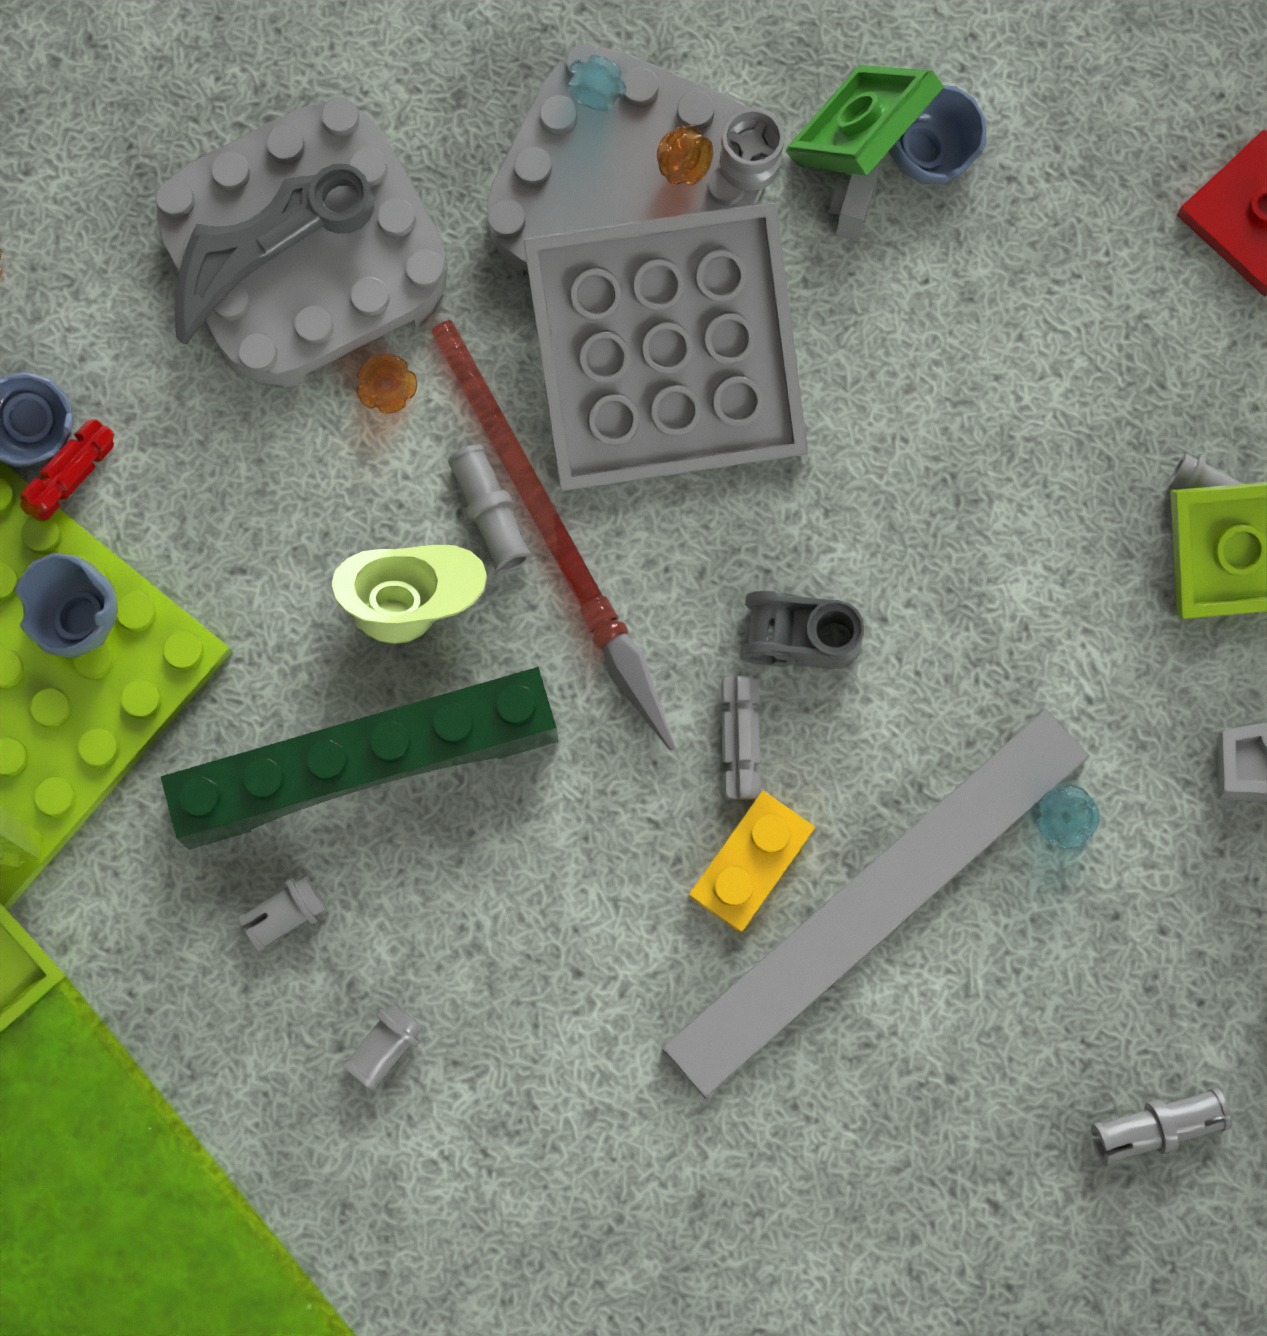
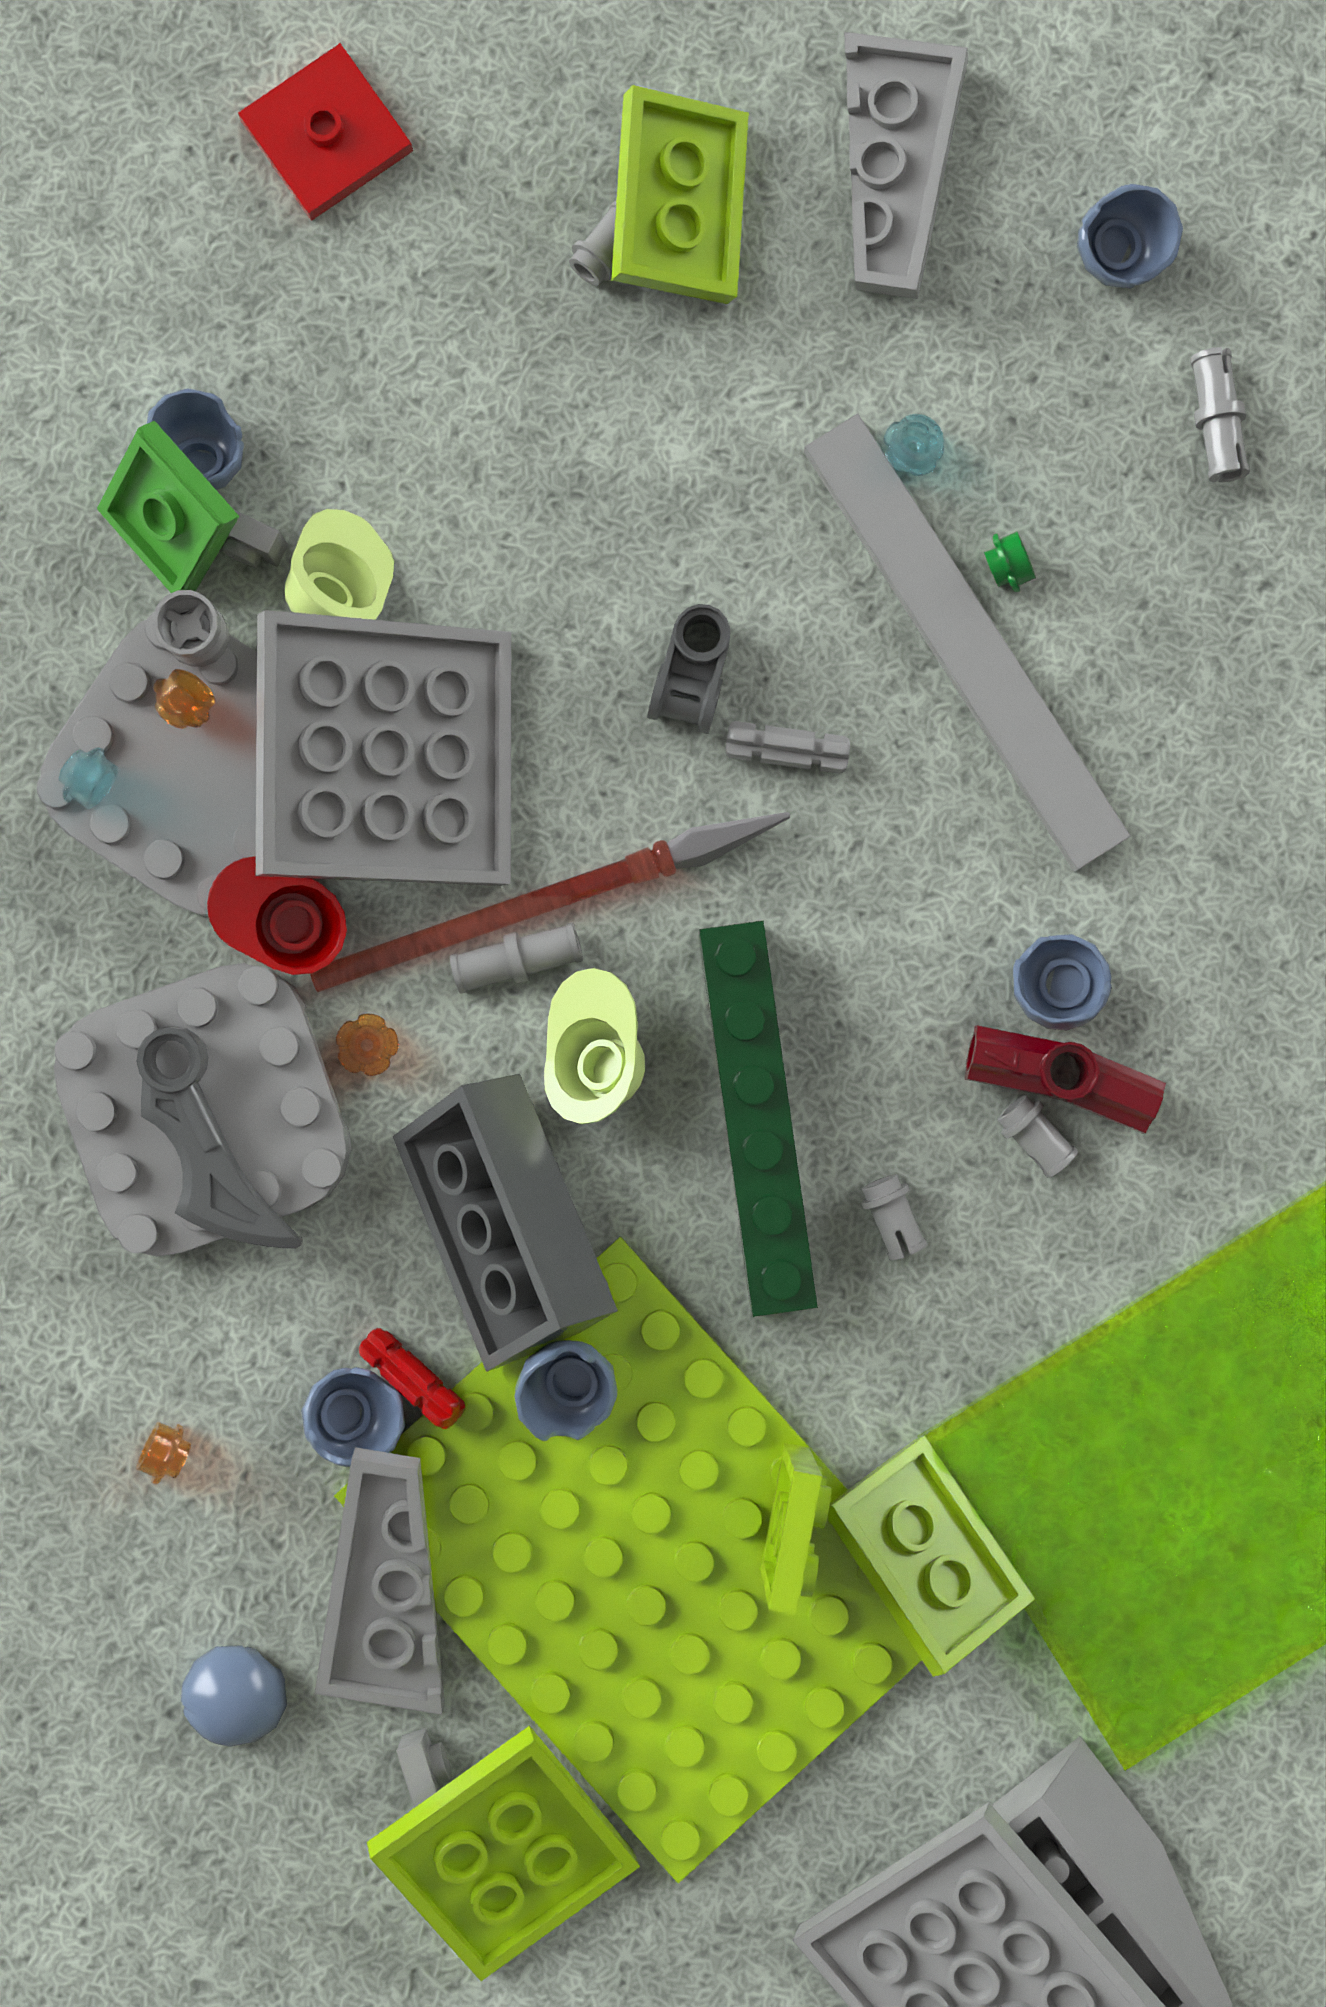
camera: 80 degrees left, 10 degrees up
yellow plate [688,790,815,934] -> none
none -> red cap [207,856,347,975]
none -> yellowish green piece [285,509,394,620]
none -> dark grey slope [393,1074,618,1372]
none -> dark red piece [965,1025,1166,1134]
none -> green plate [984,531,1036,592]
none -> sand blue hair [1013,934,1112,1031]

